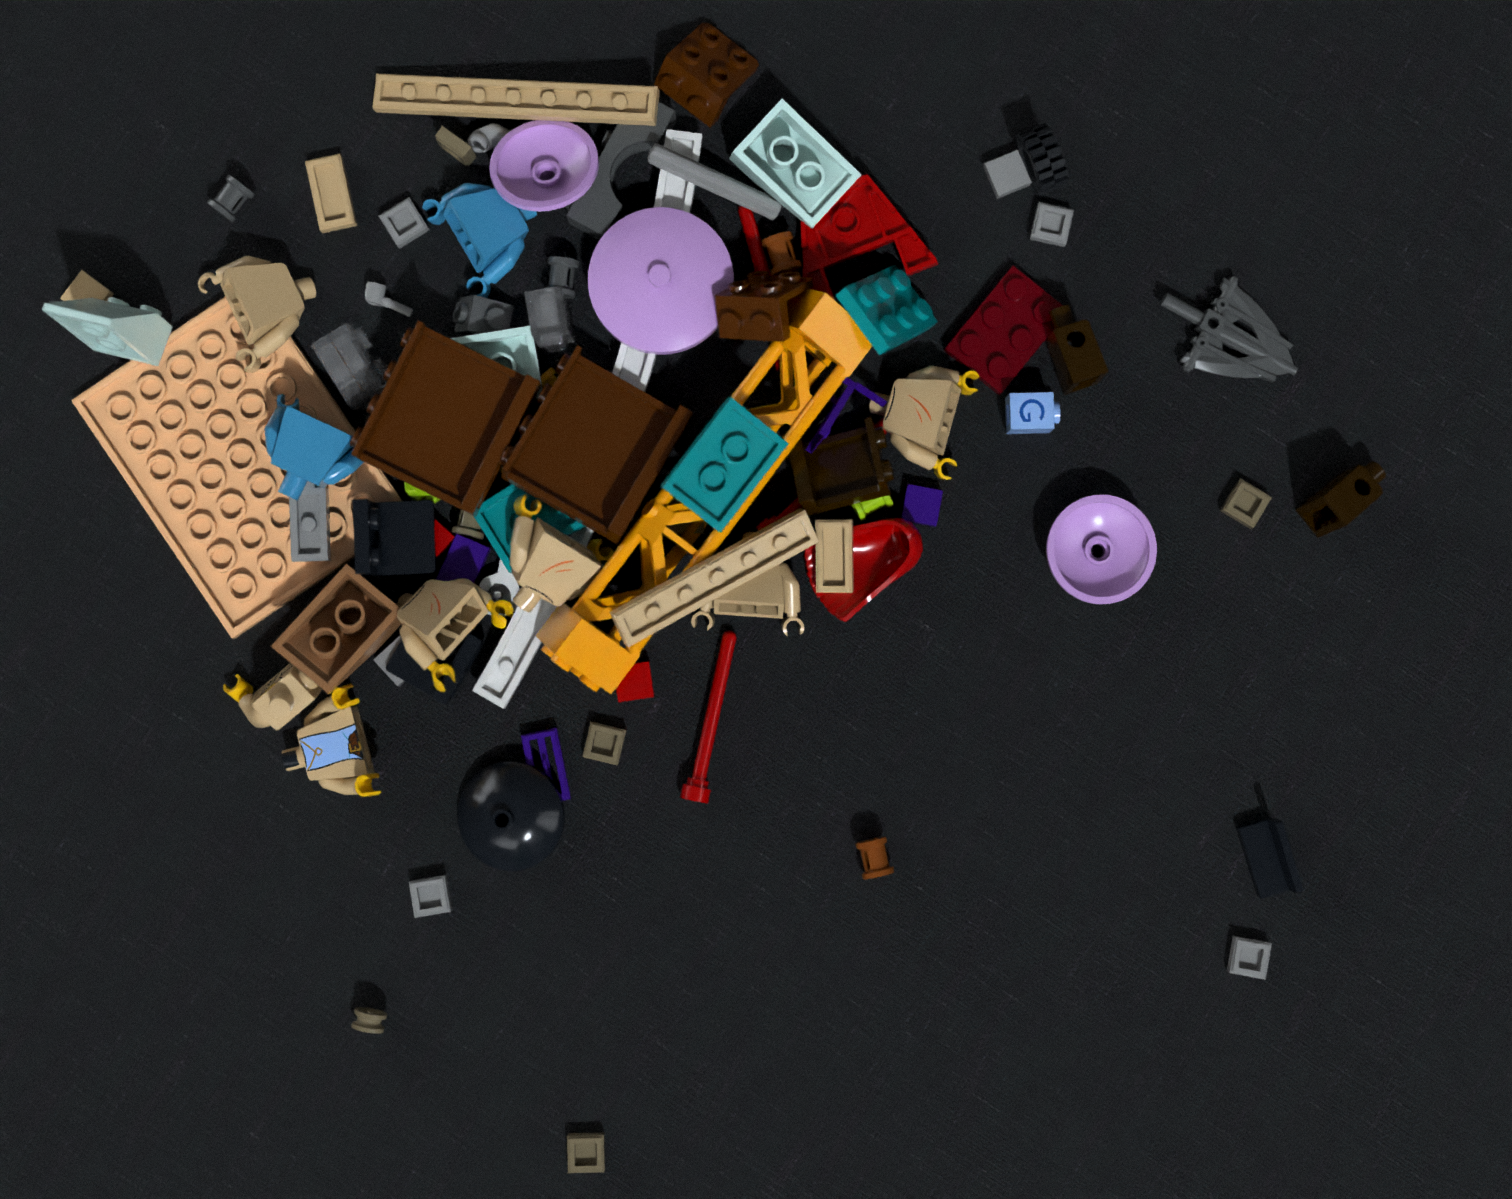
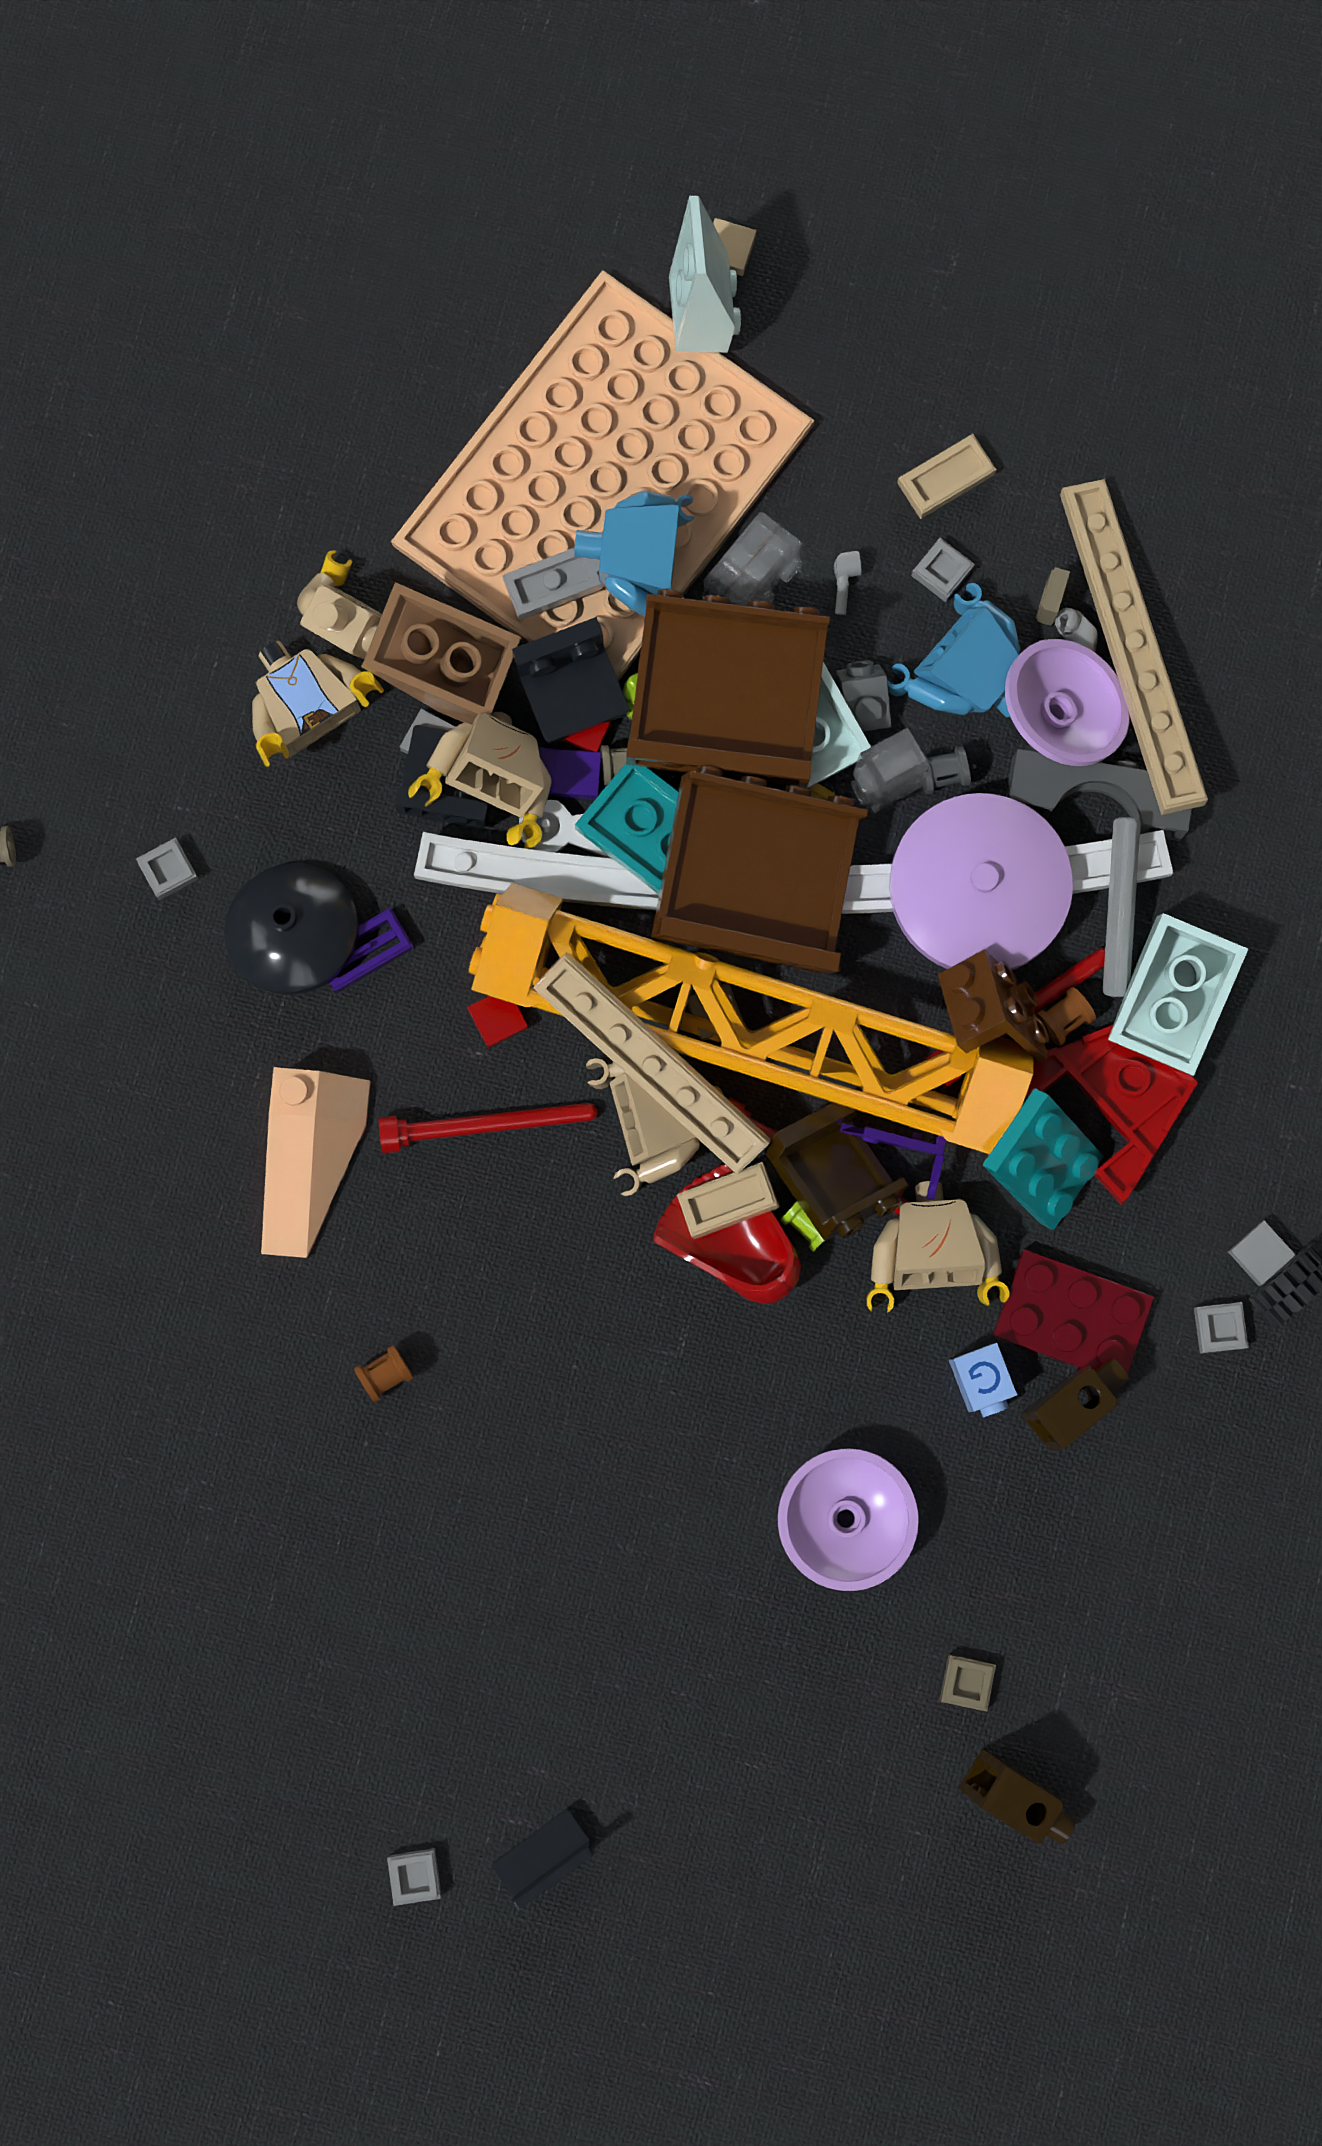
camera: 70 degrees right, 5 degrees down
tan torso [198,256,316,373] -> none
dark grey bush [207,174,255,223] -> none
tan torso [509,495,613,613] -> none
dark tan tile [582,722,627,765] -> none
reddish brown bracket [654,22,759,128] -> none
teal plate [660,397,789,533] -> none
dark purple tile [901,484,943,527] -> none
dark grey bar [1160,276,1298,382] -> none
none -> light nougat wedge [261,1067,371,1258]

